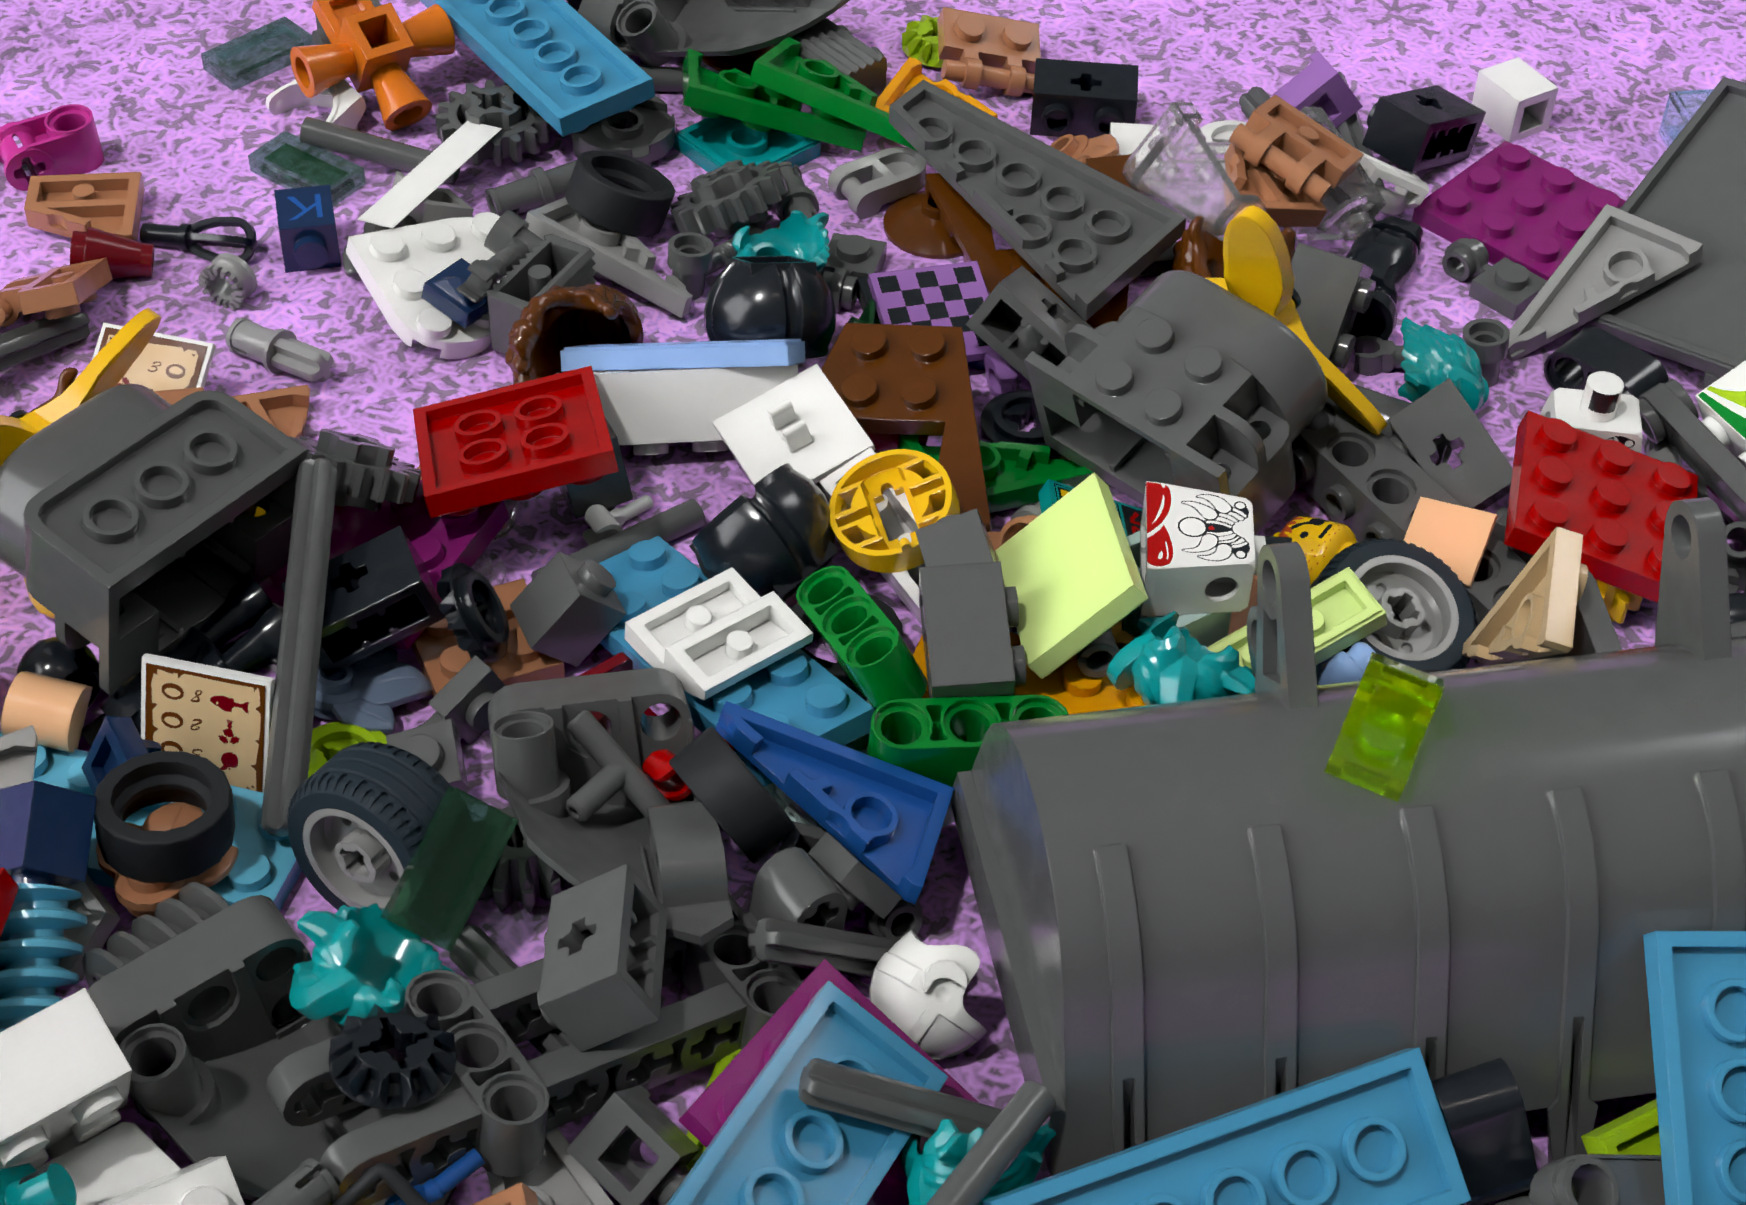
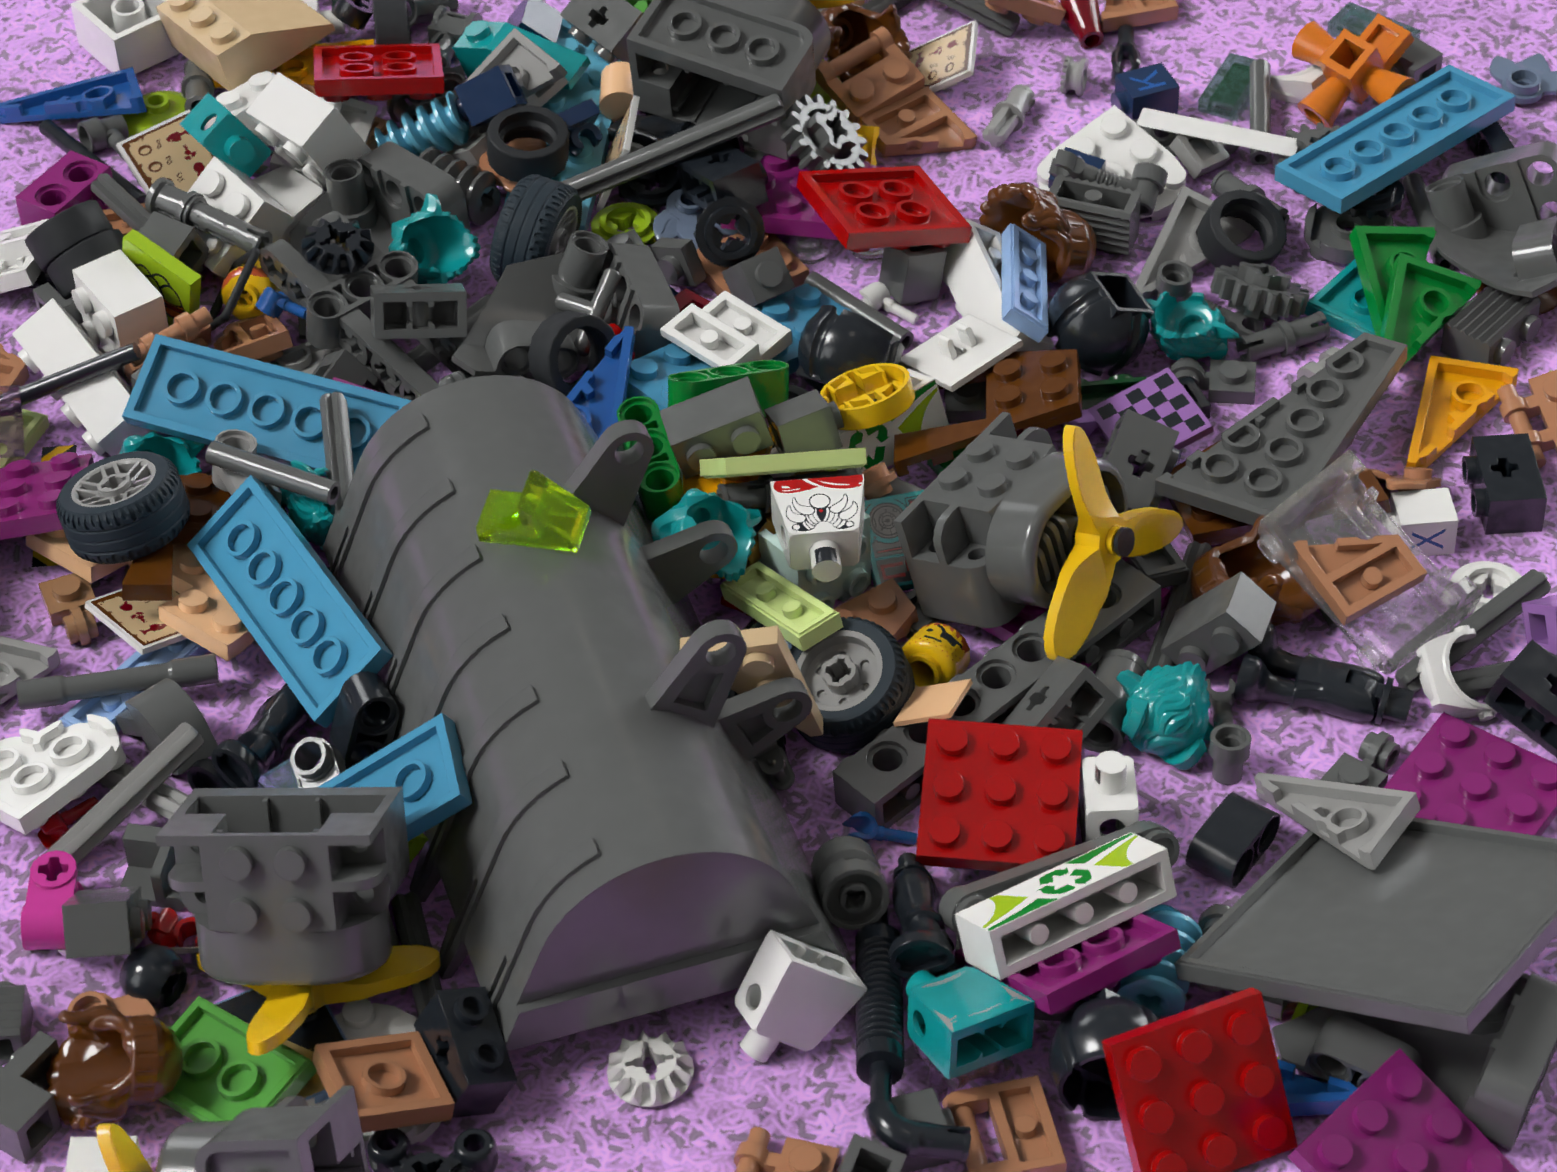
camera: 85 degrees right, 0 degrees up
clear green tile [380,786,518,952] -> none
nougat plate [1229,95,1364,203] -> none

